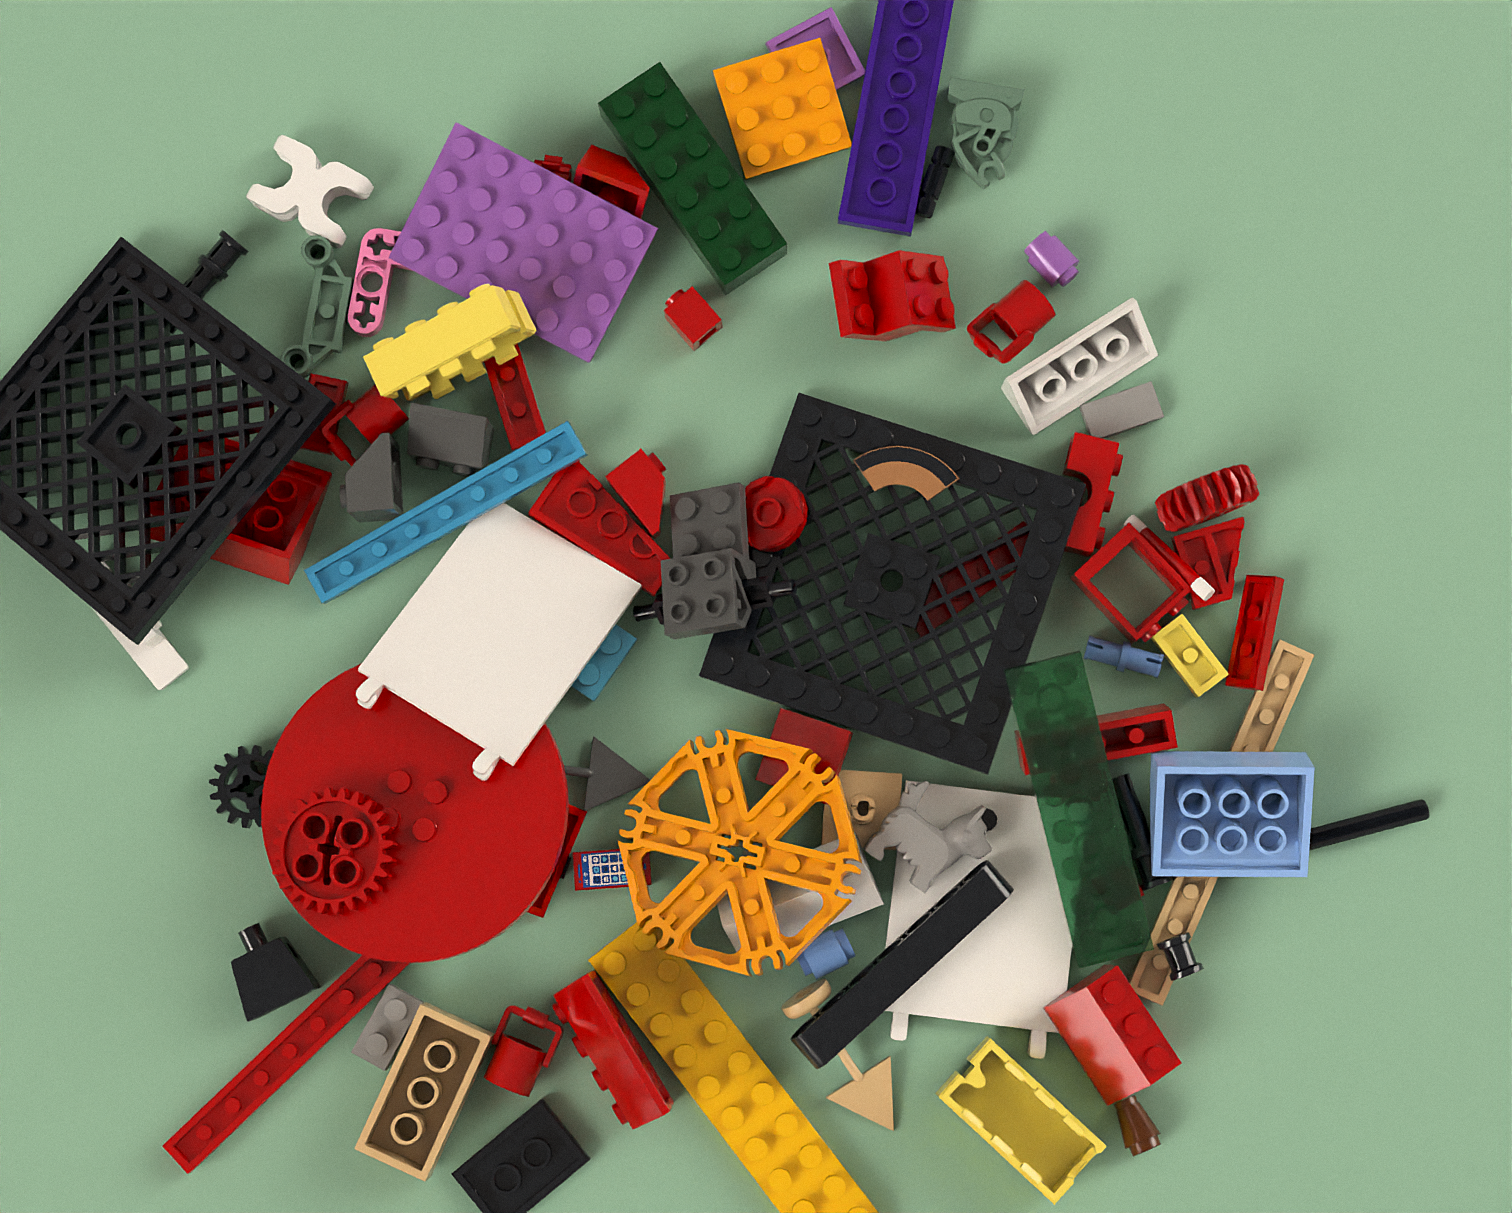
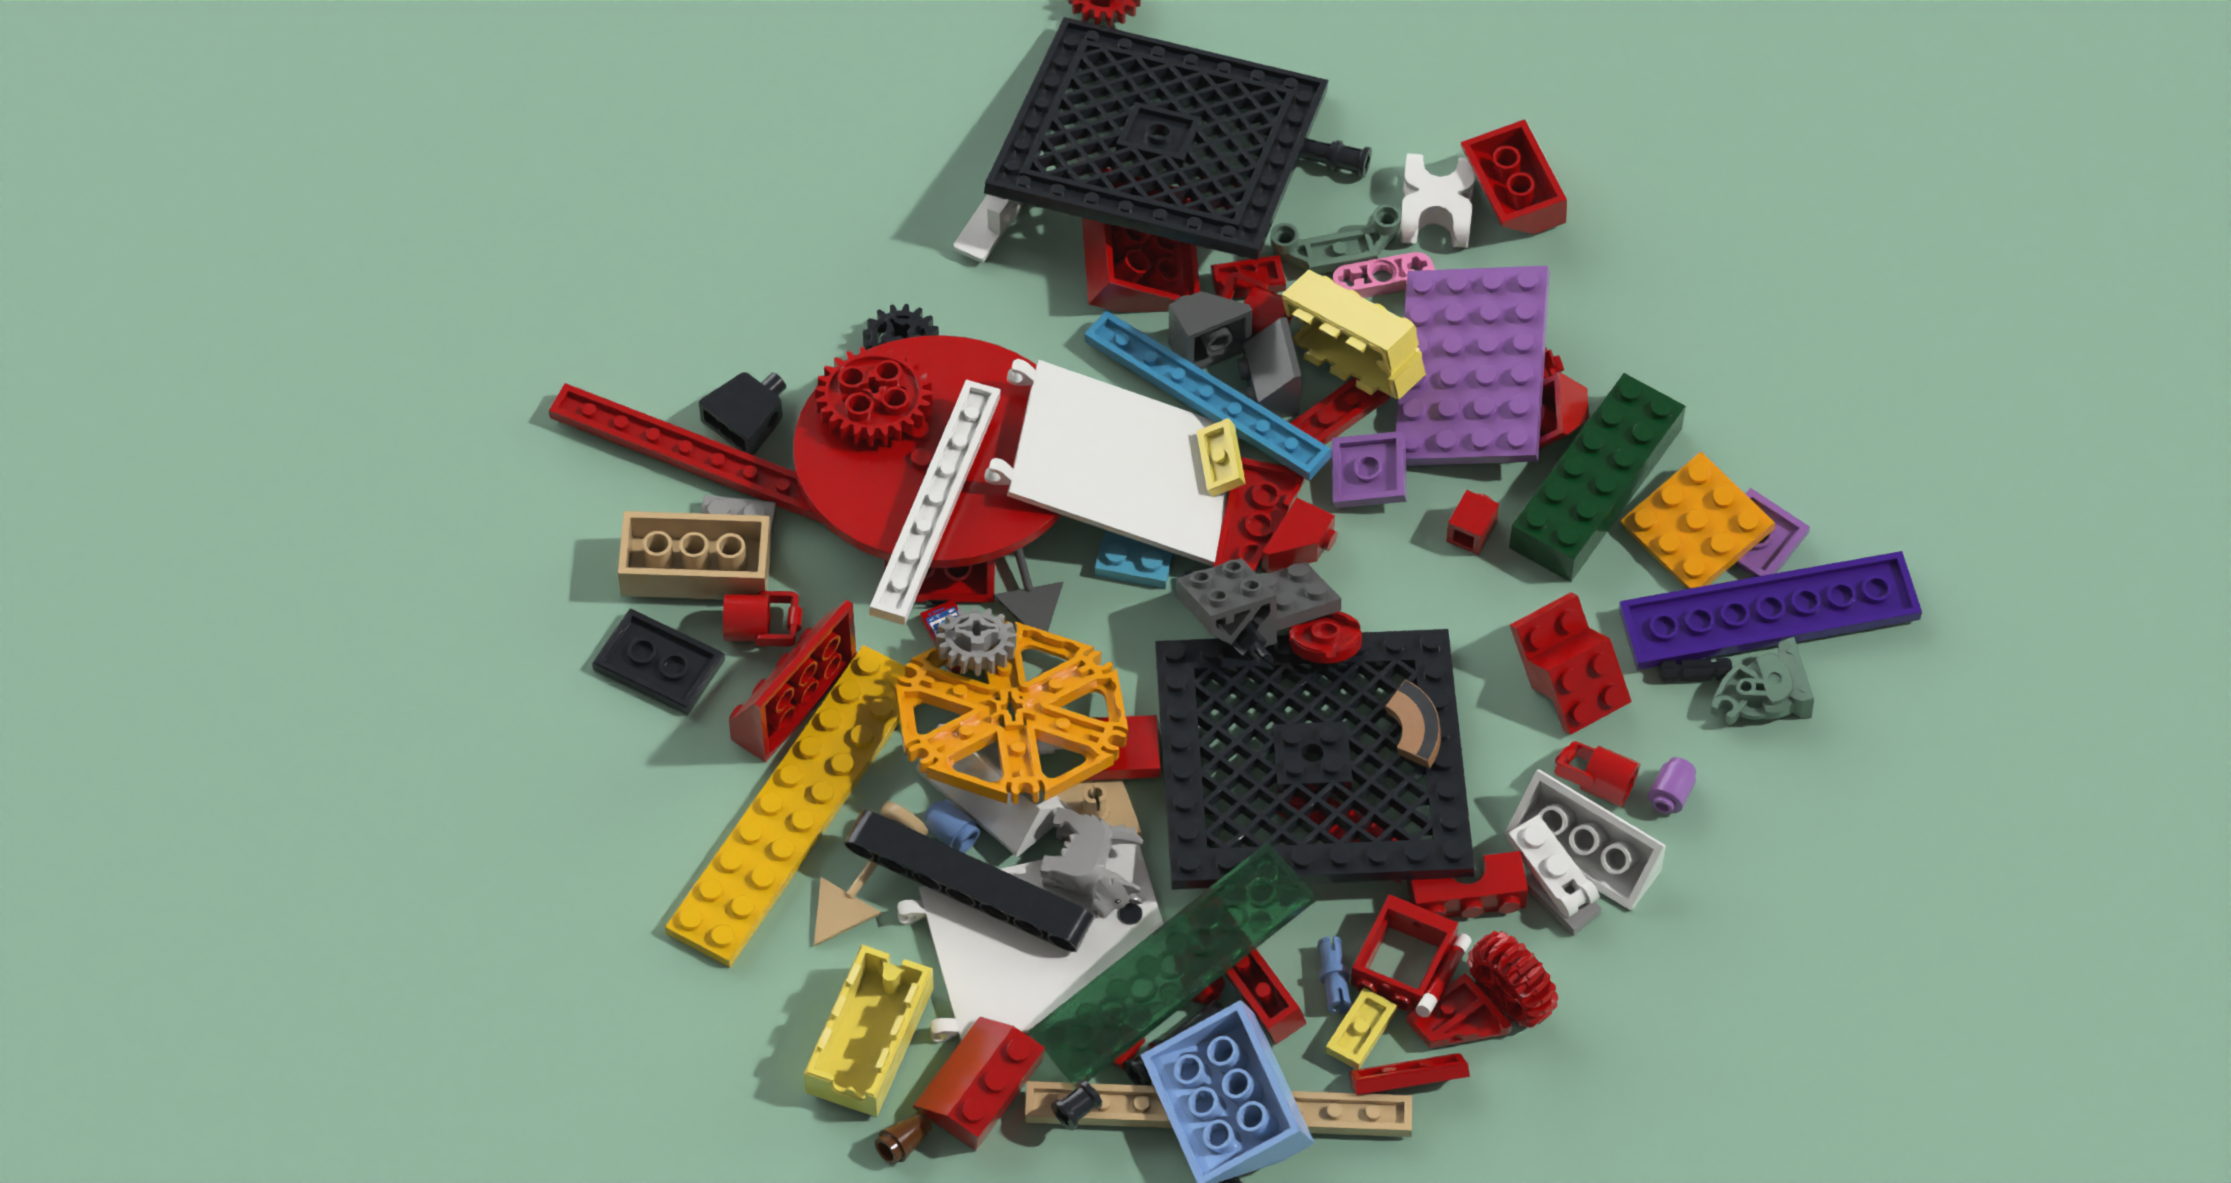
camera: 65 degrees right, 25 degrees down
none -> white plate [870,380,1001,625]
none -> light grey gear [936,607,1017,676]
none -> light yellow plate [1196,418,1246,497]
none -> medium lavender plate [1332,431,1407,509]
none -> red slope [1461,119,1567,234]
none -> white plate [1506,814,1600,918]

